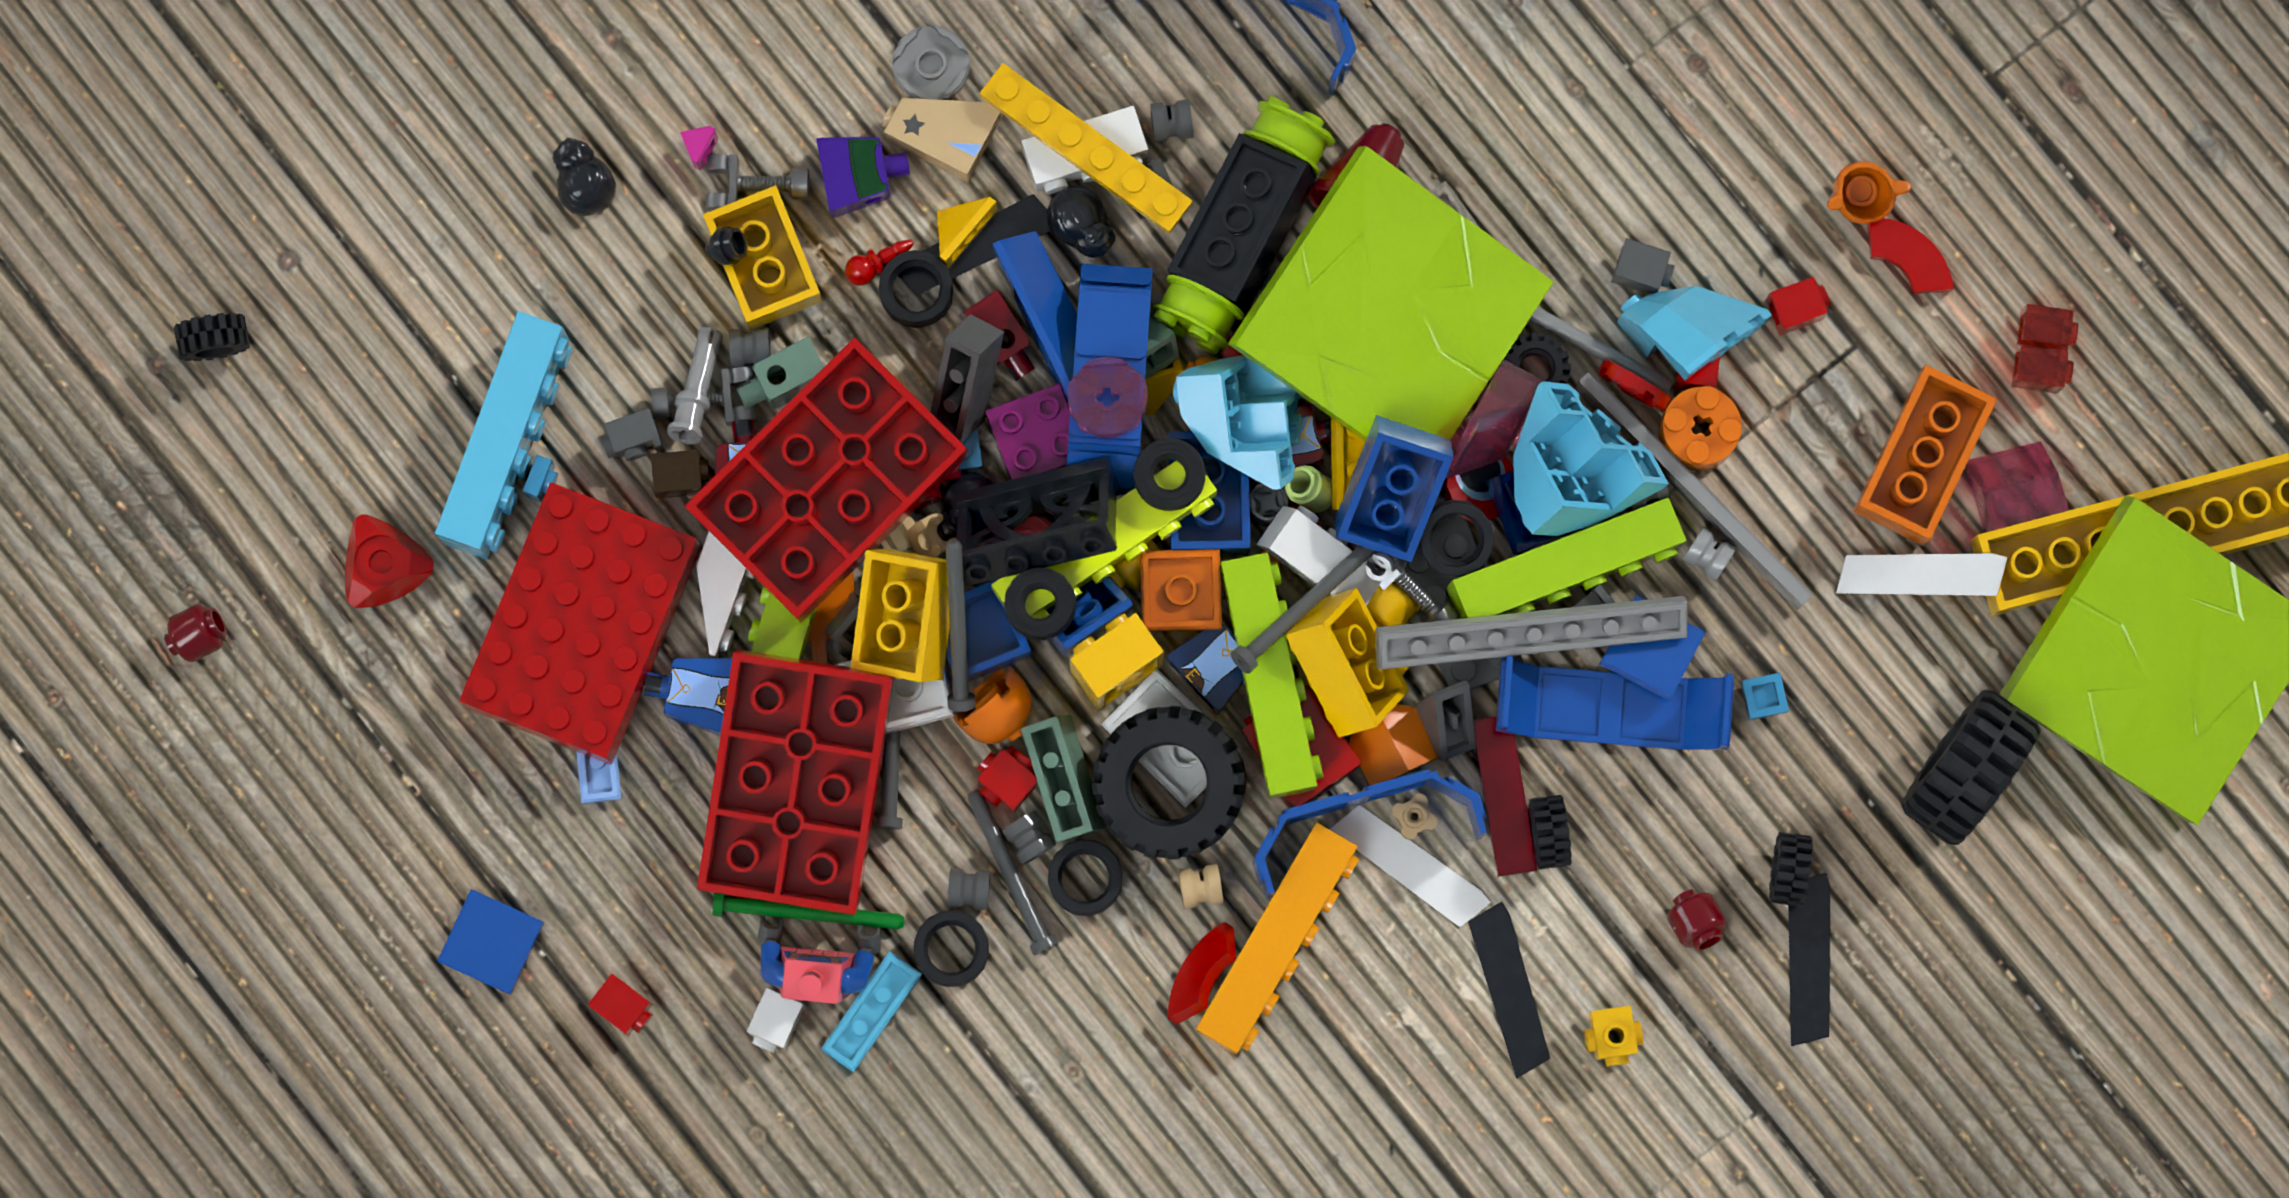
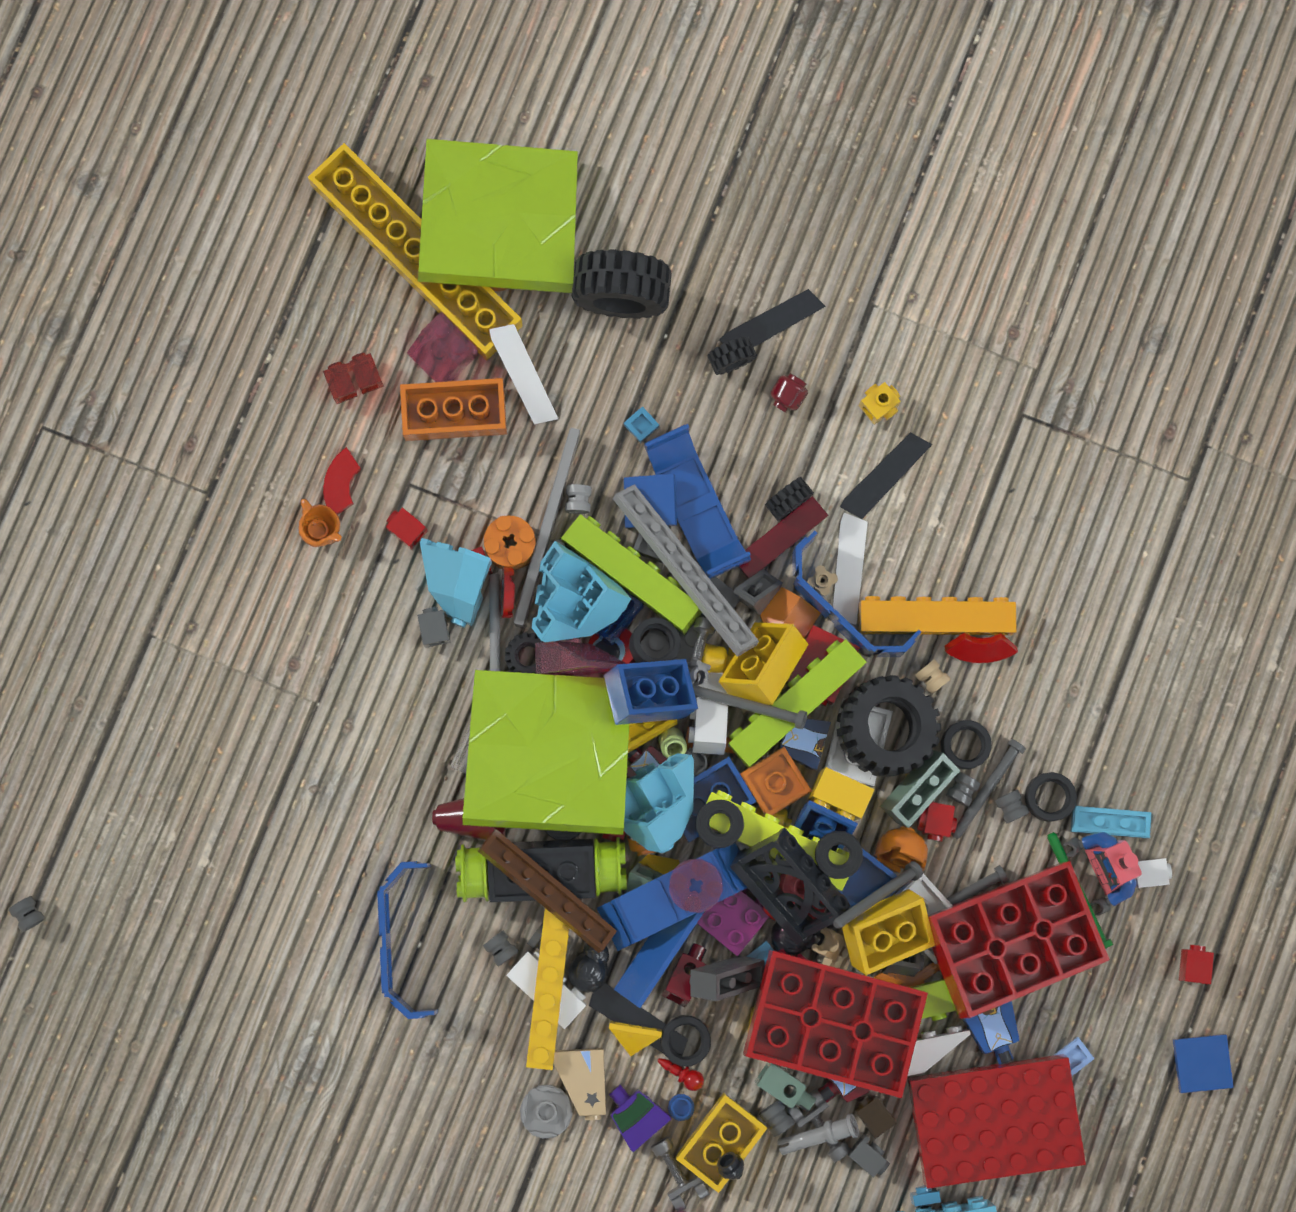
camera: 120 degrees left, 0 degrees up
none -> reddish brown plate [478,829,617,953]
none -> blue plate [668,1094,694,1121]

